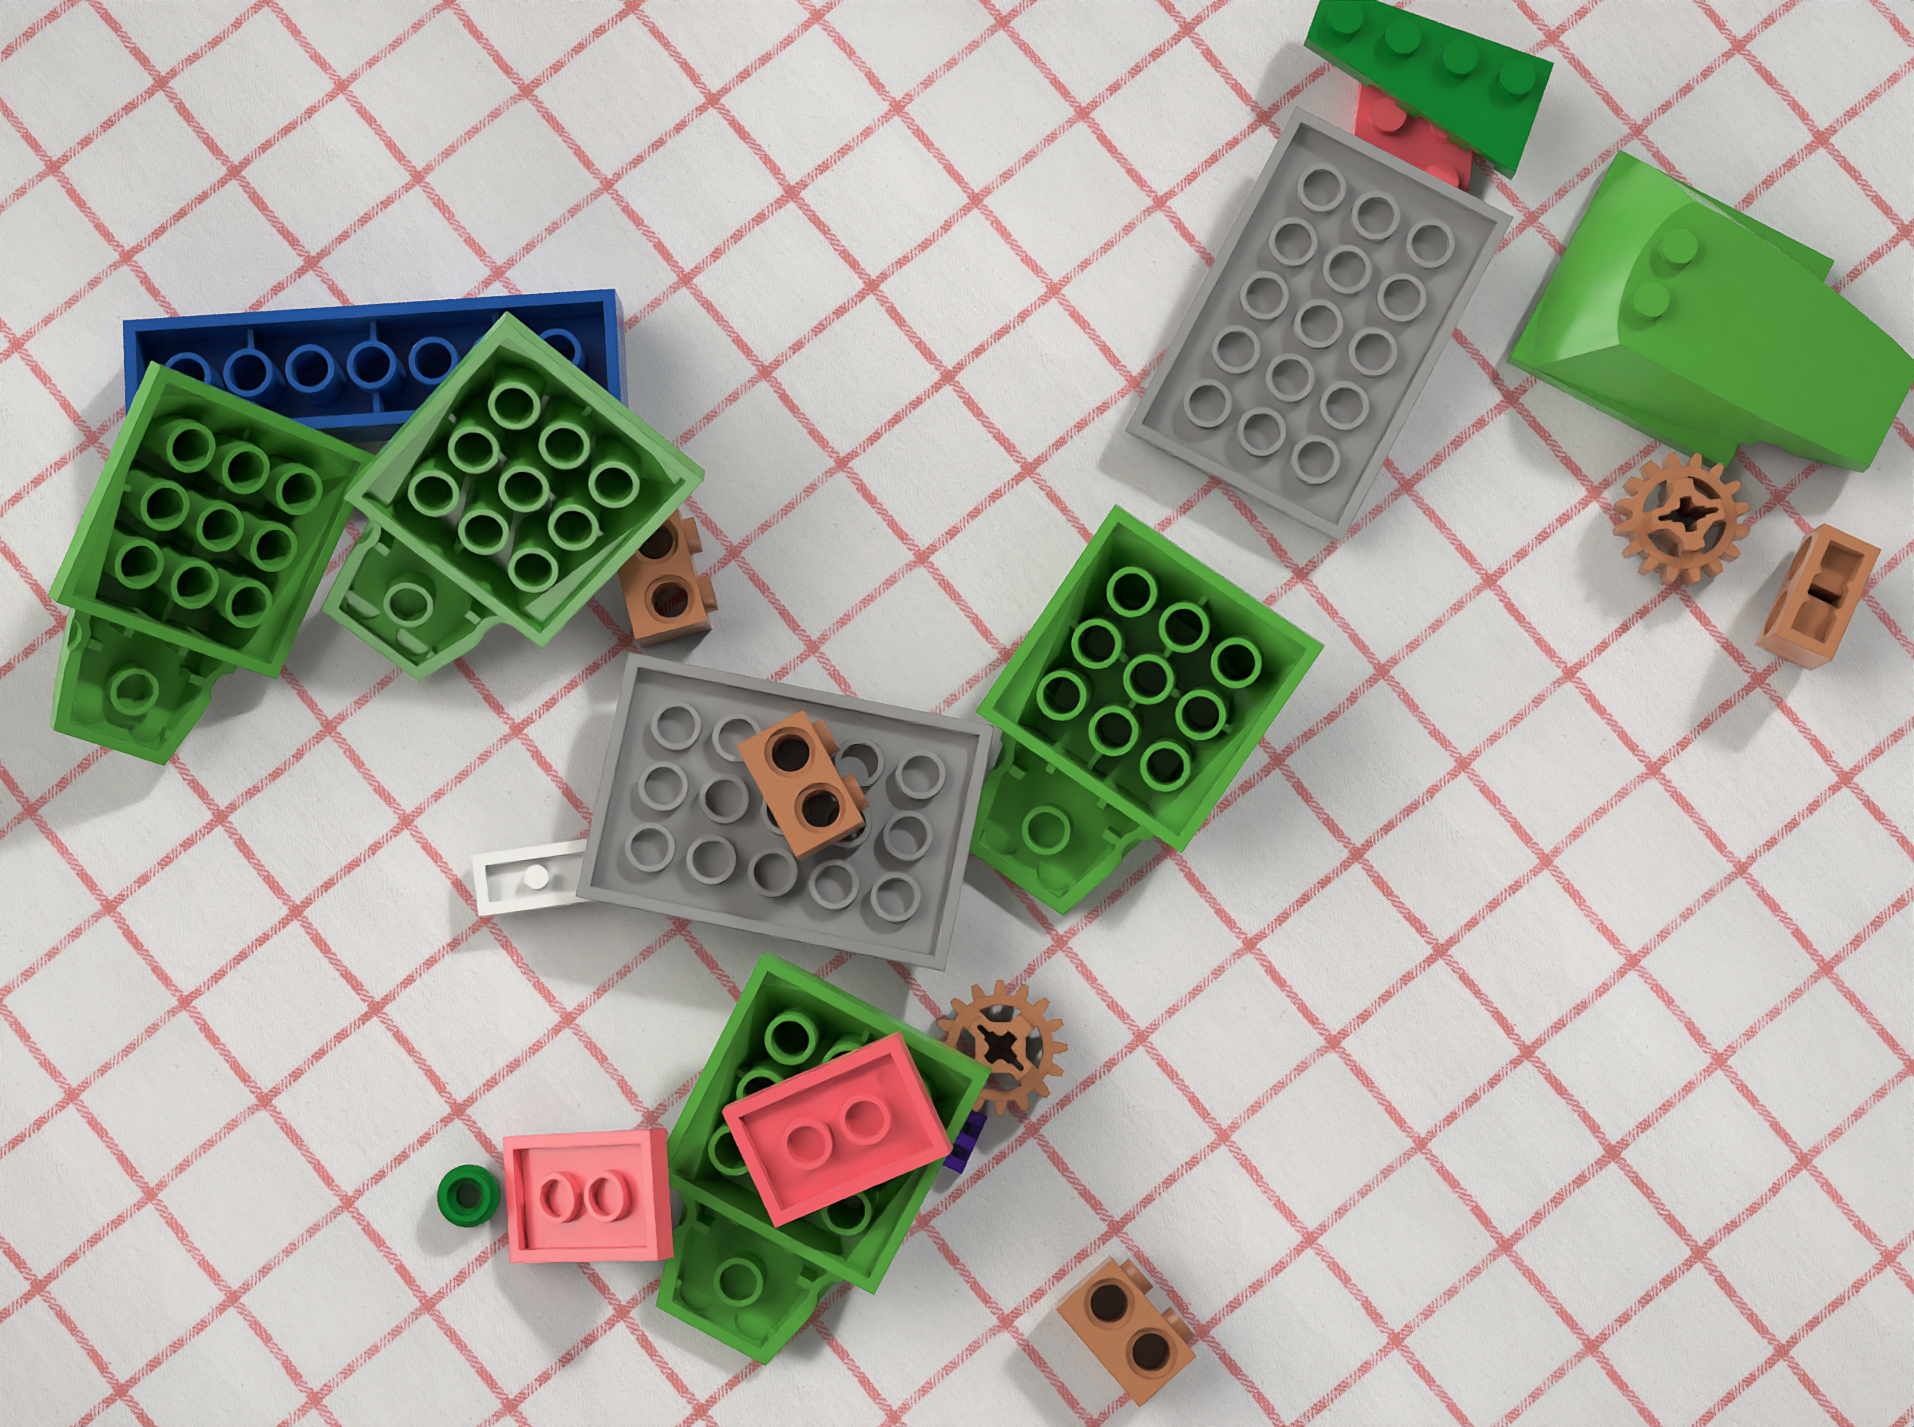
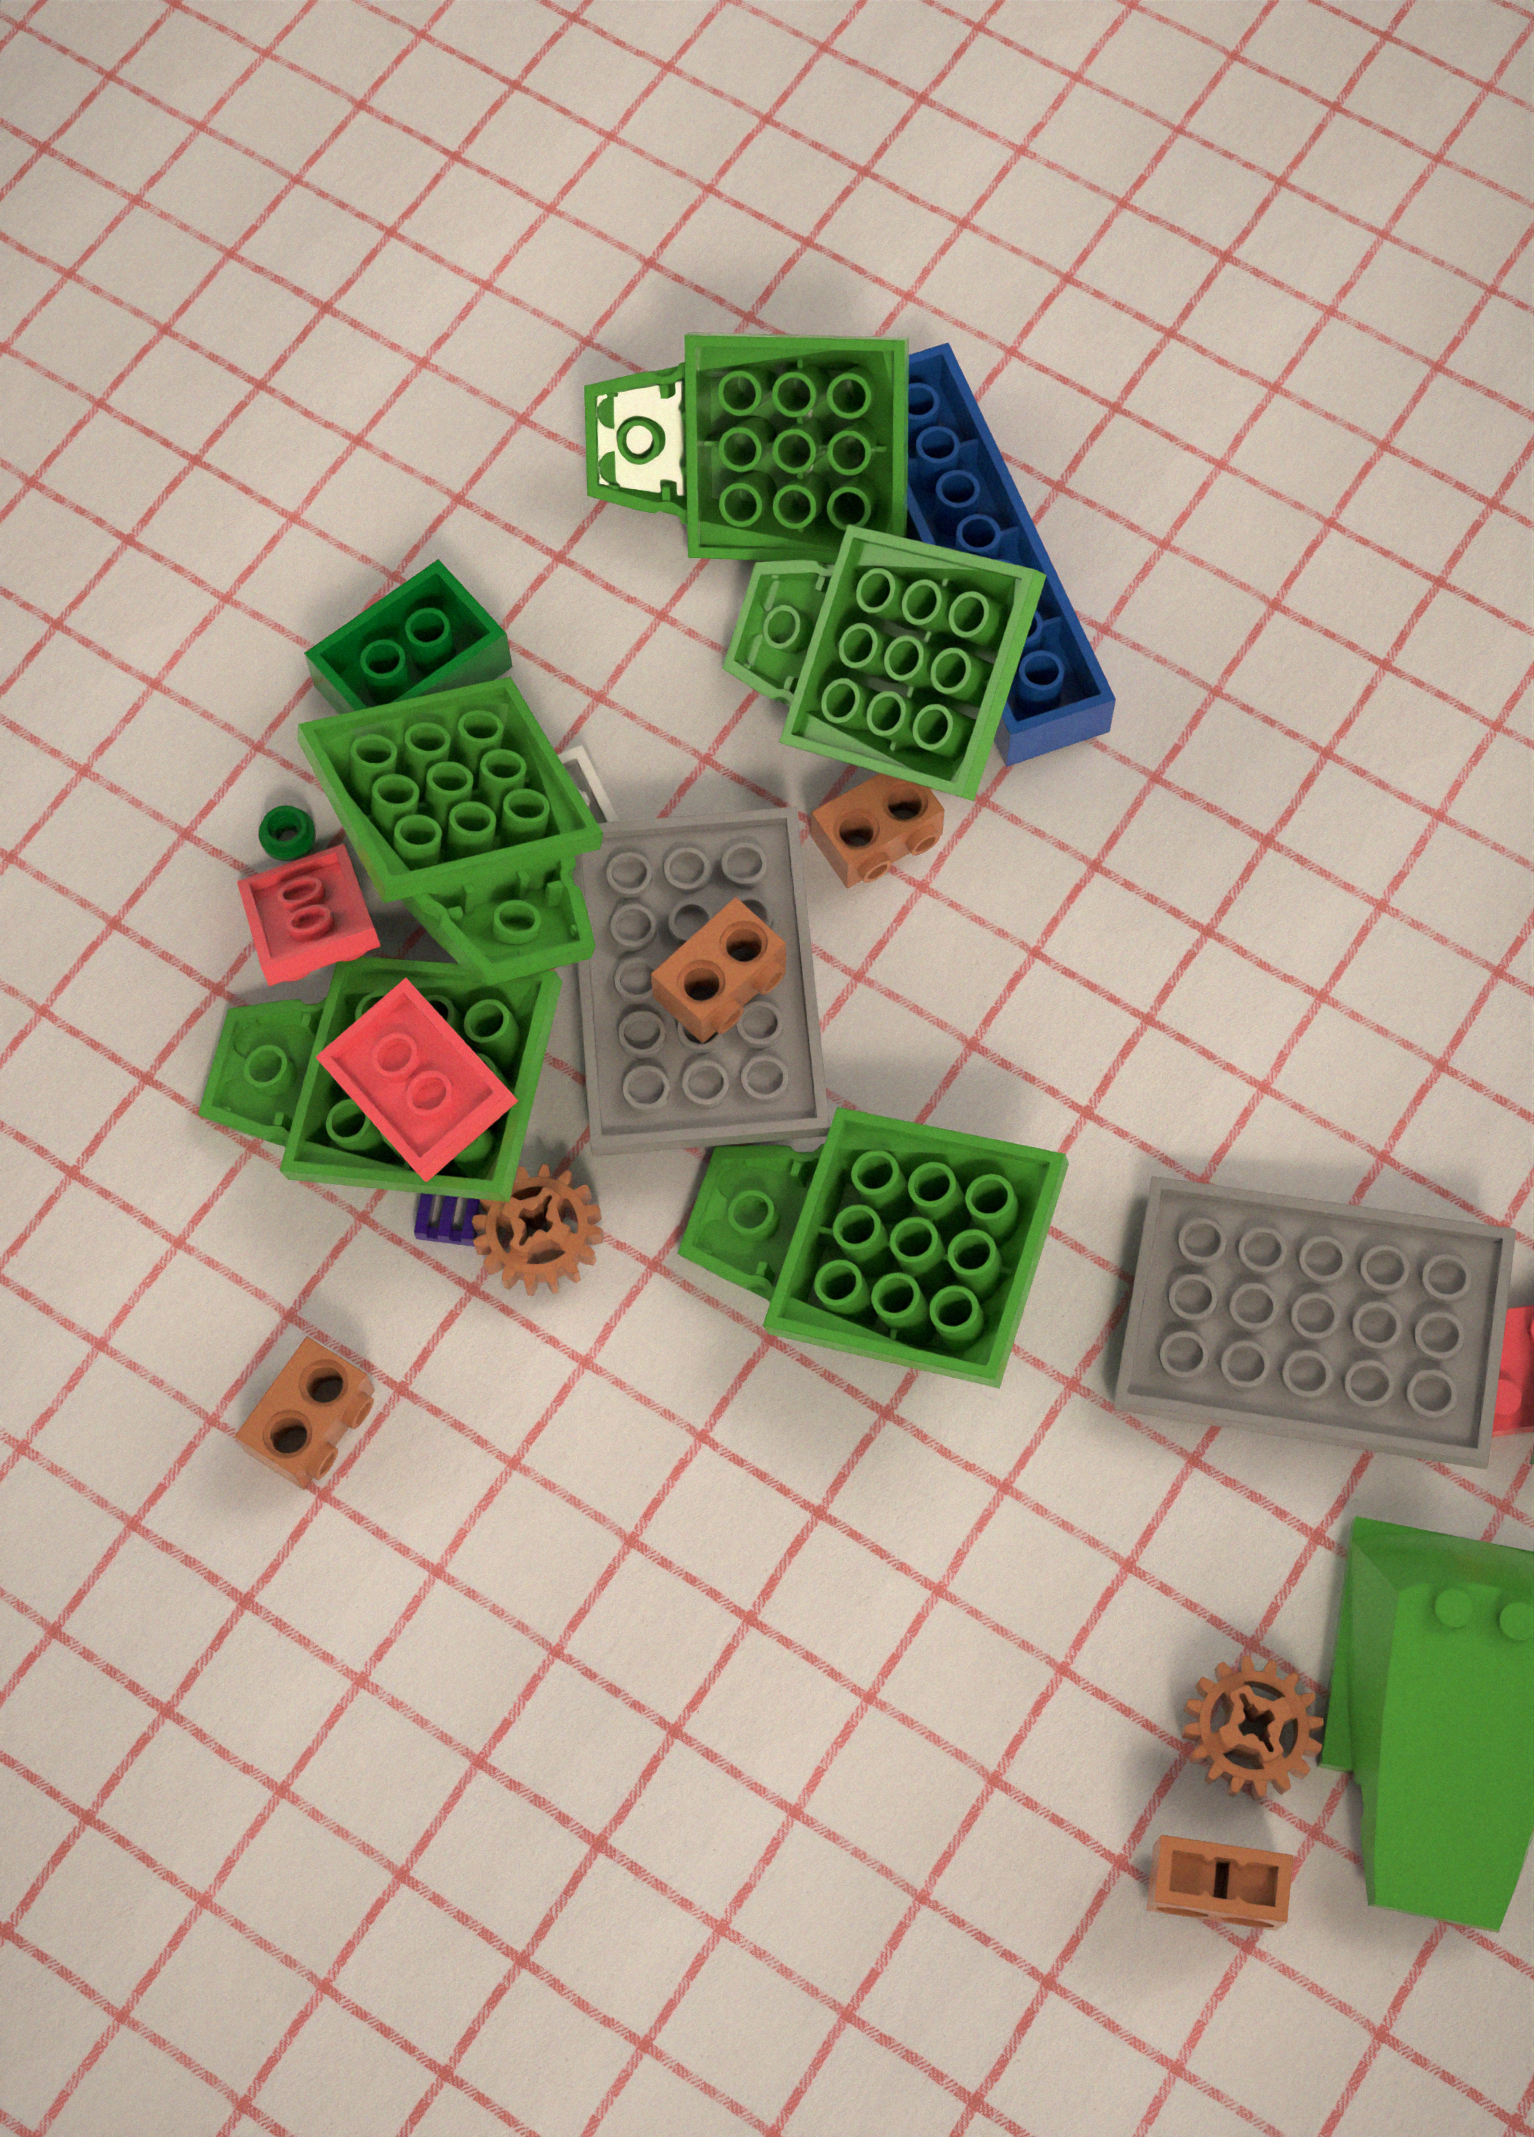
camera: 75 degrees right, 15 degrees down
none -> bright green wedge [297,676,603,986]
none -> green brick [304,559,513,715]

